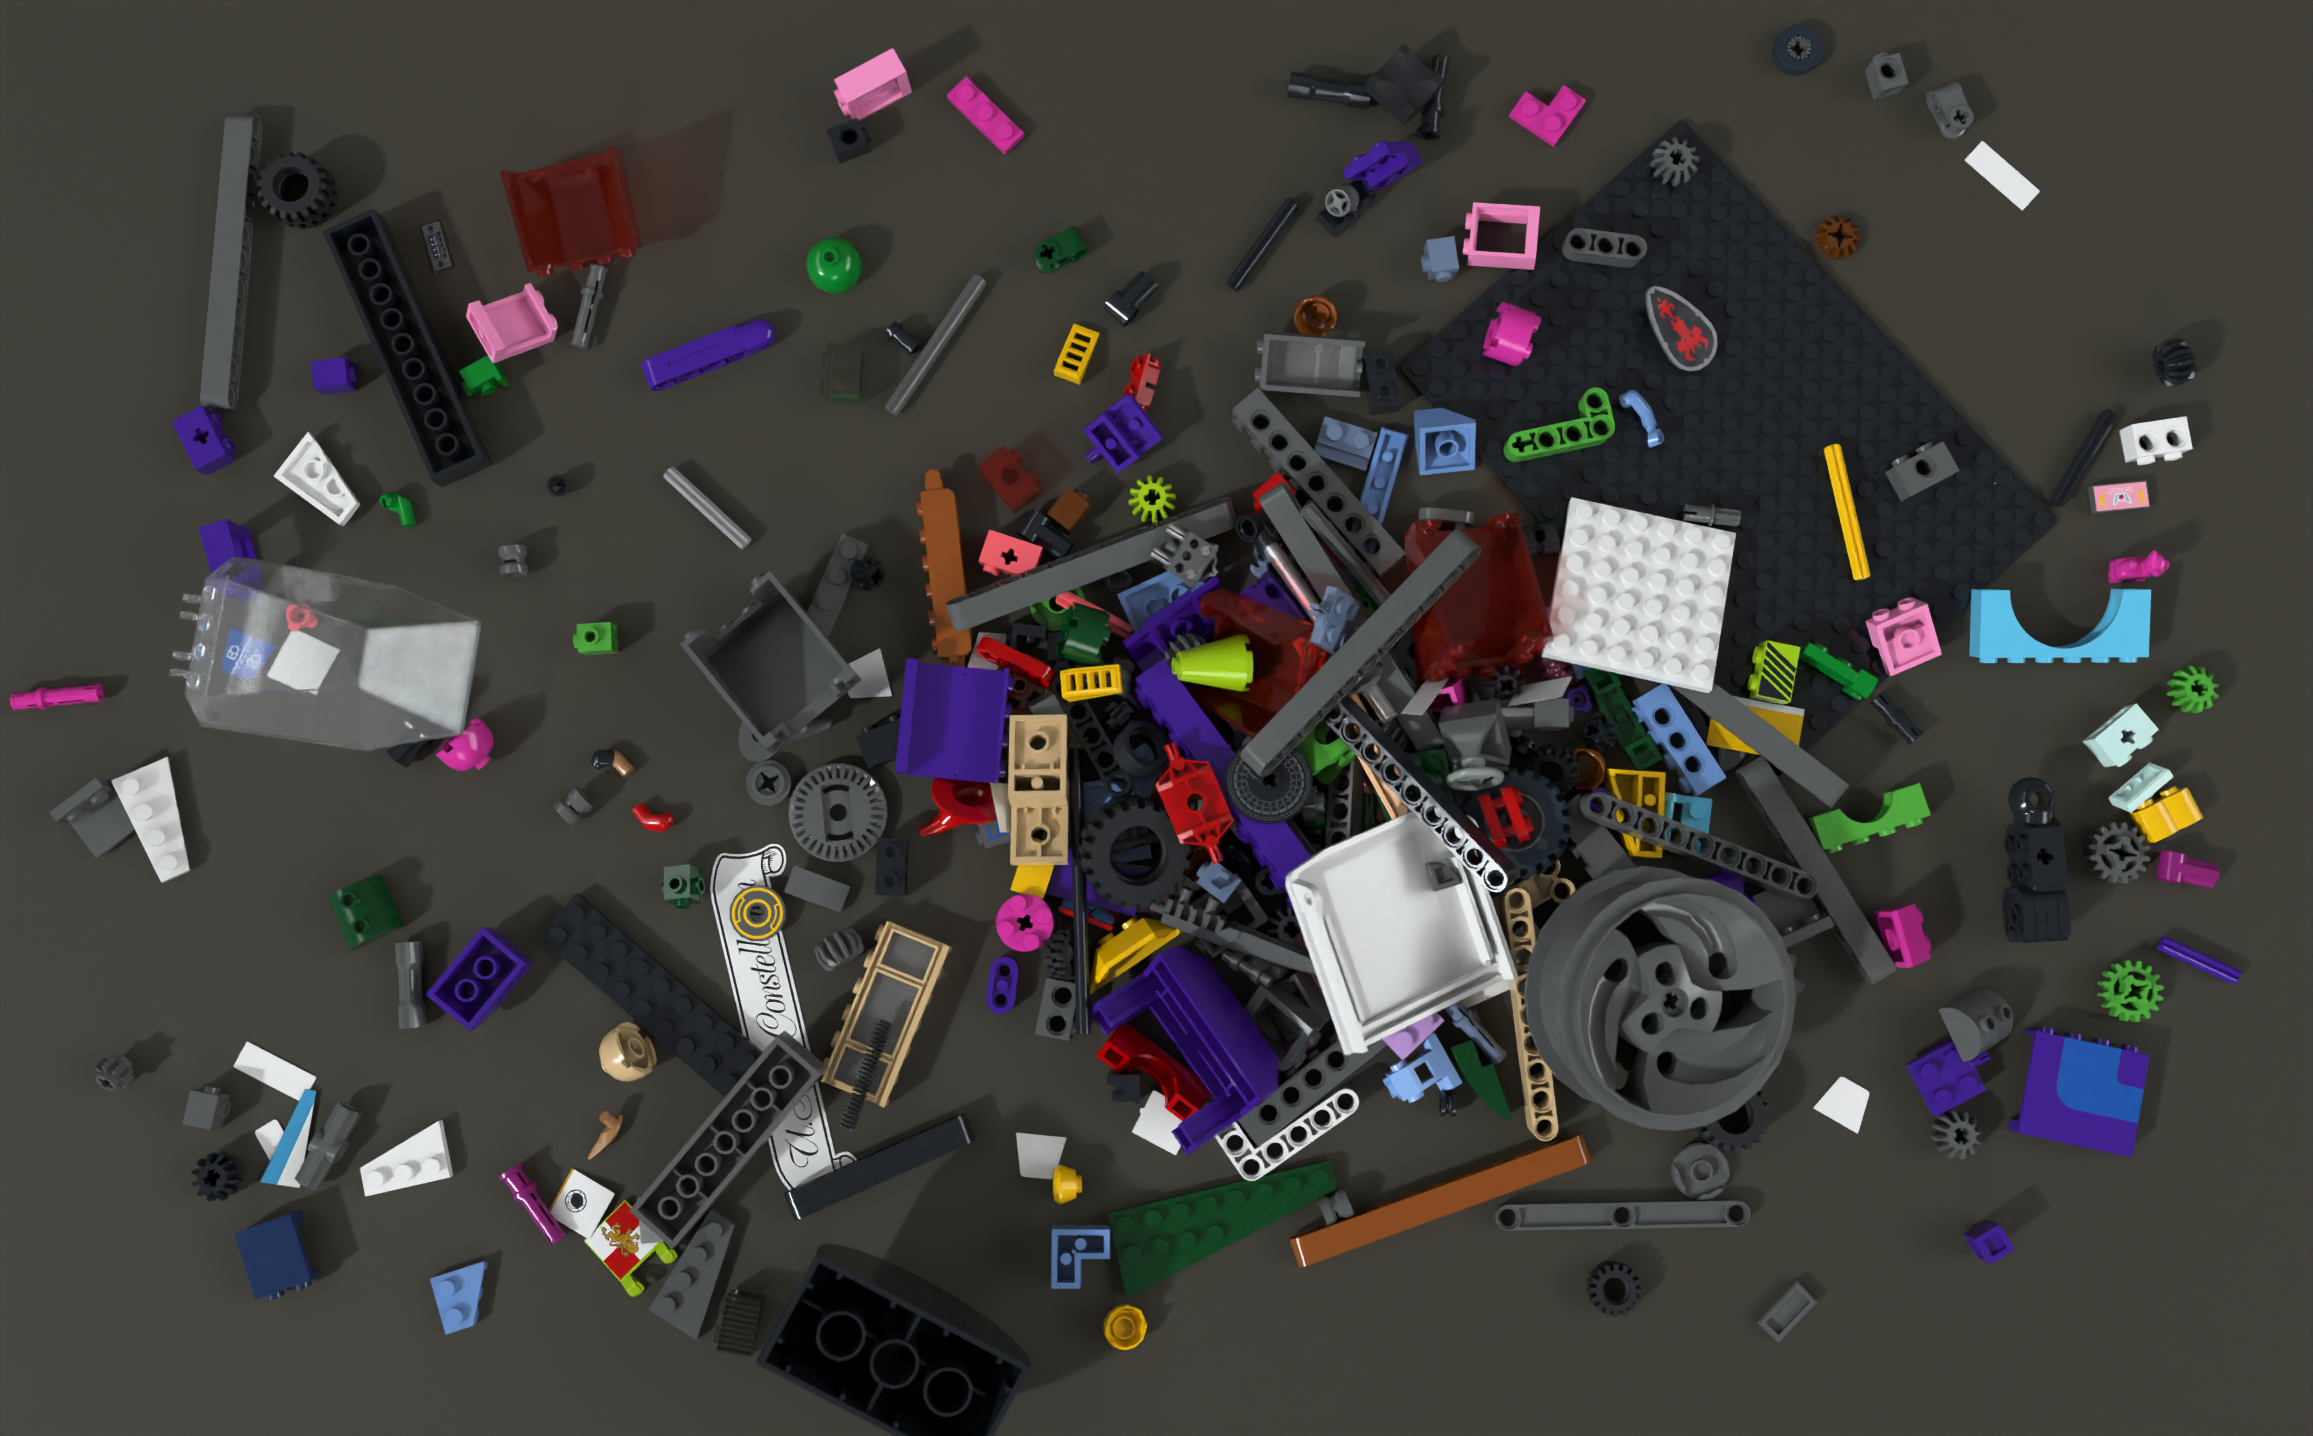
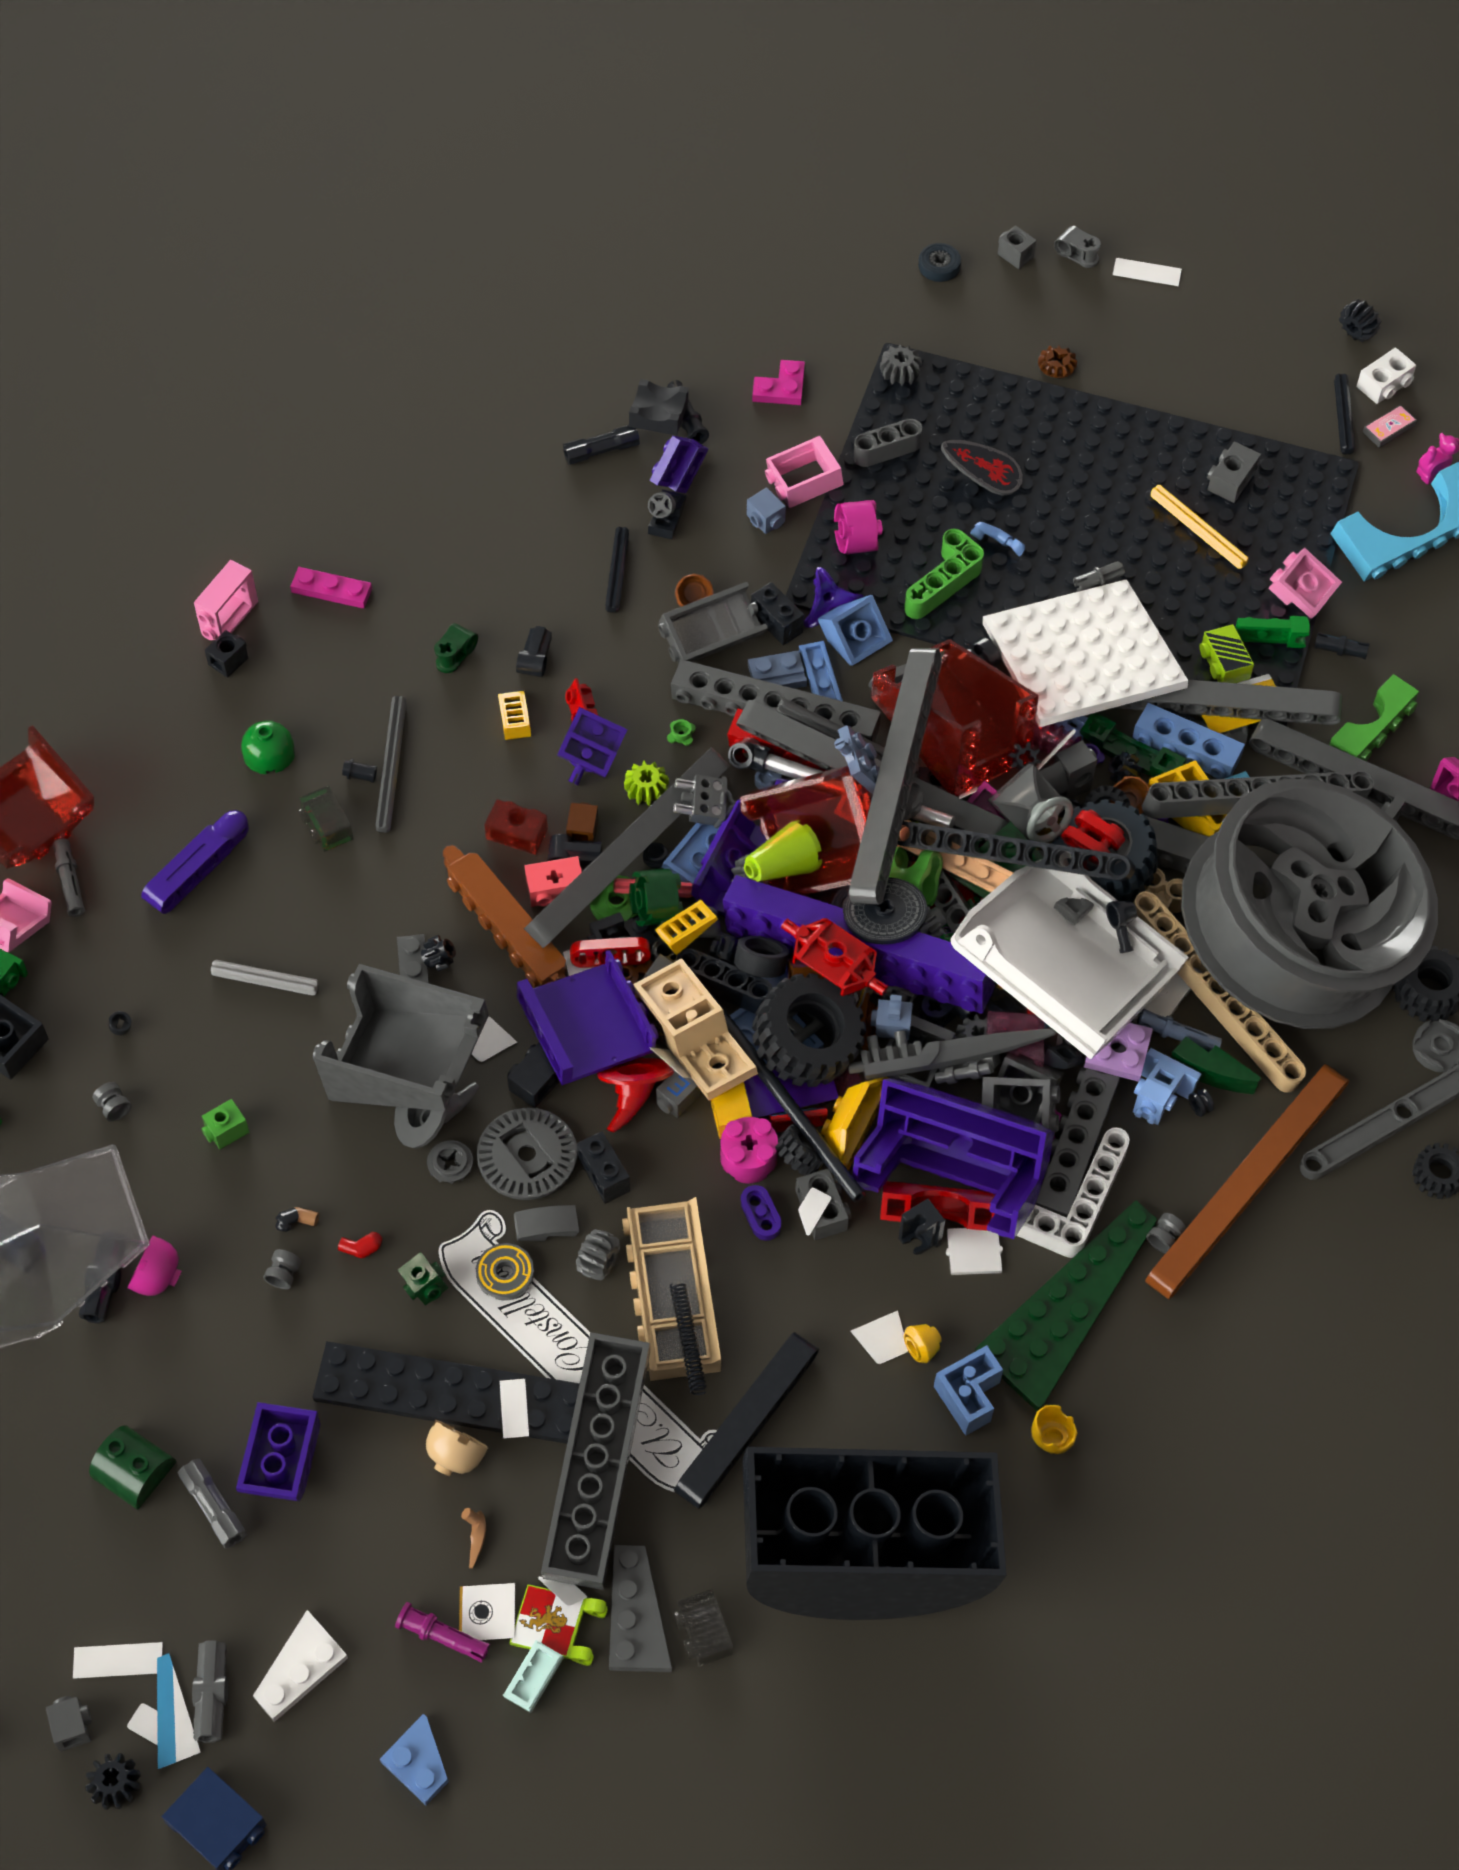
camera: 30 degrees left, 25 degrees down
none -> white sticker [500,1379,529,1438]
none -> light aqua plate [503,1640,564,1713]
none -> bright green plate [667,719,696,746]
none -> white sticker [798,1188,831,1236]
none -> dark purple piece [804,567,864,628]
none -> black bar [1106,900,1137,953]

